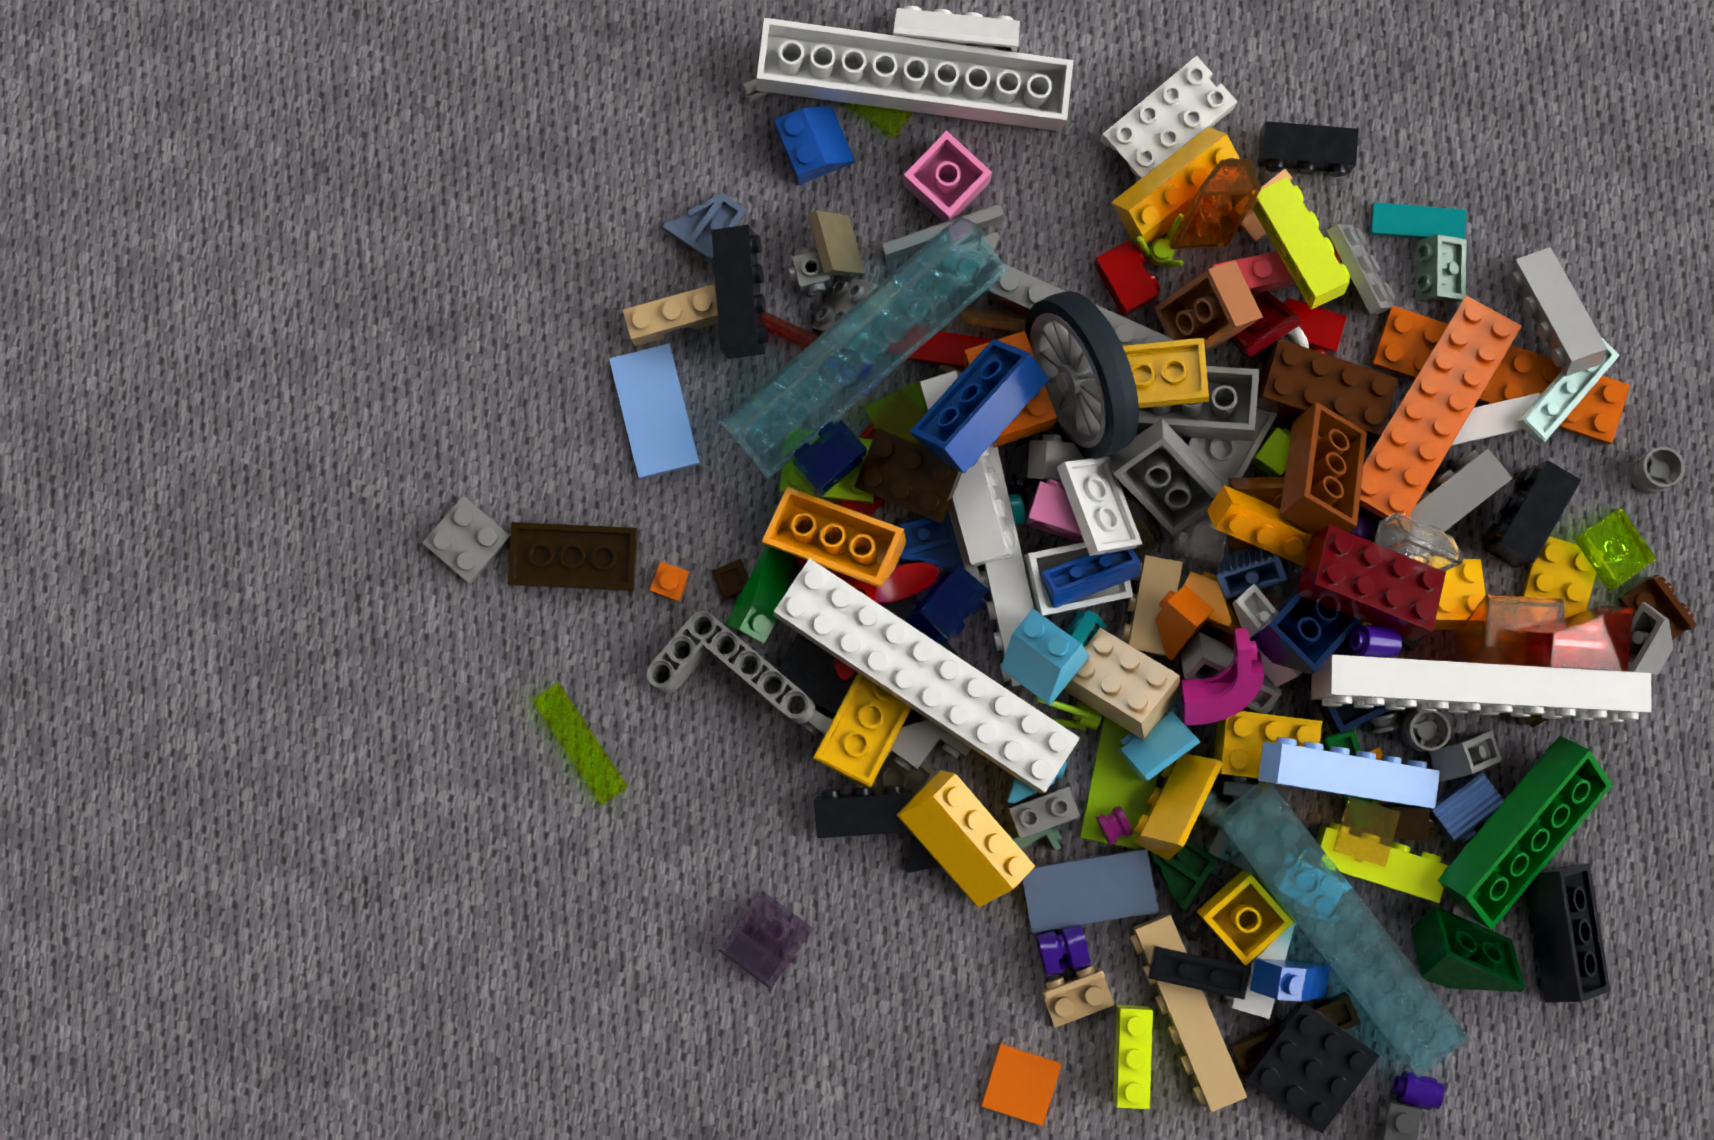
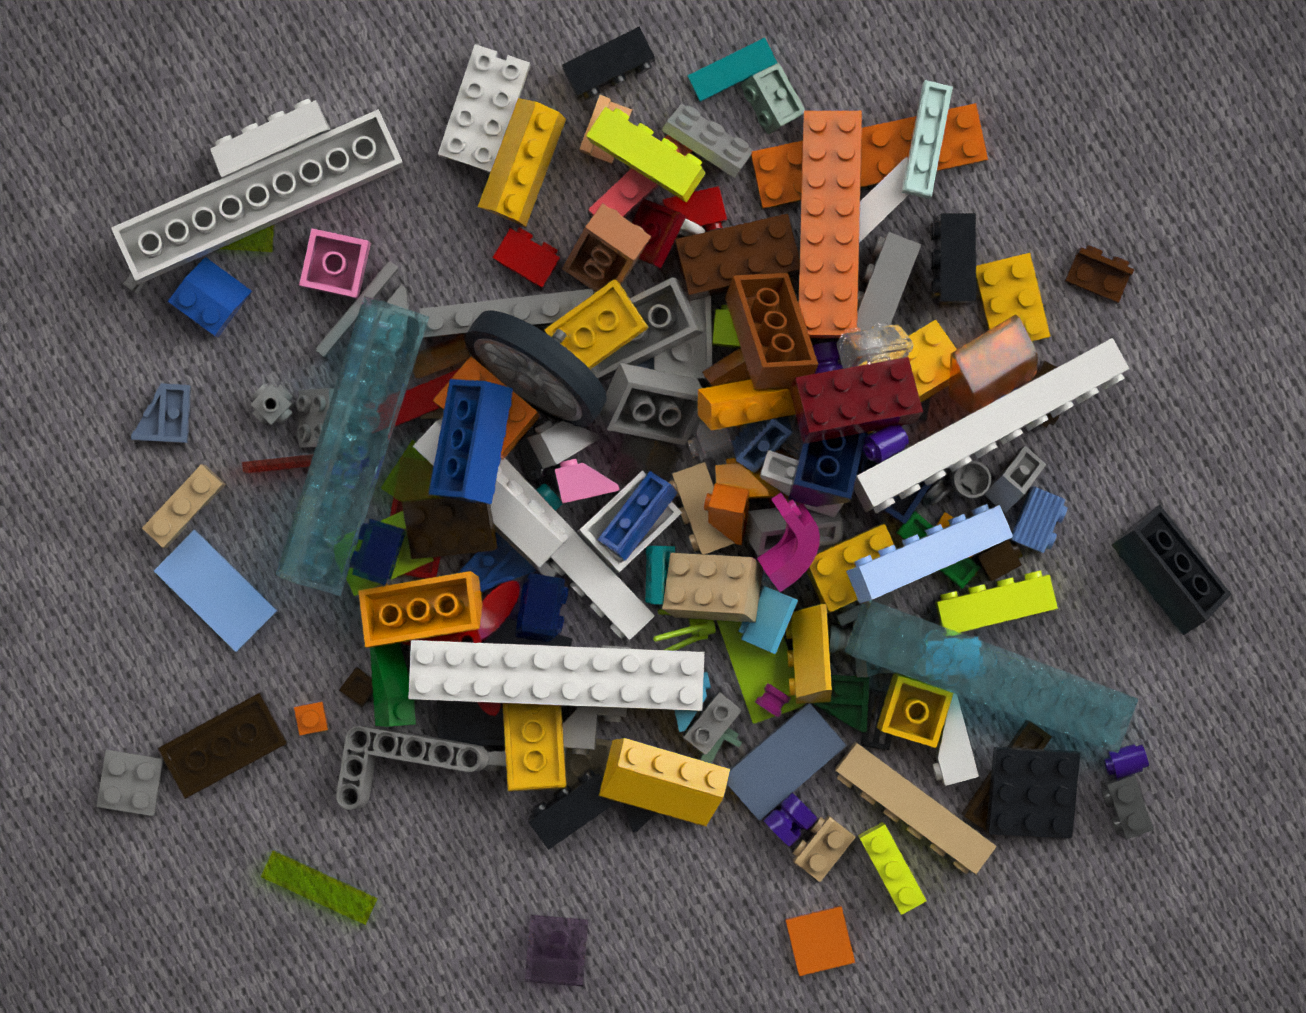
camera: 30 degrees left, 5 degrees up
black brick [712,224,768,359] -> none
dark tan tile [807,210,866,277] -> none
medium azure slope [1001,609,1090,706] -> none
white plate [1057,456,1142,556] -> none
lime plant [1136,213,1184,270] -> none
black tile [1148,946,1251,1000] -> none
clear orange slope [1169,158,1261,249] -> none
blue slope [1250,958,1331,1001] -> none
clear yellow piece [1333,797,1401,867] -> none
dark green slope [1411,906,1525,992] -> none
green brick [1438,735,1613,930] -> none
light grey brick [1510,247,1607,377] -> none
clear red slope [1524,605,1633,671] -> none
clear neon green tile [1573,506,1657,591] -> none
light grey slope [1611,602,1674,675] -> none
light grey wheel [1630,447,1685,494] -> none

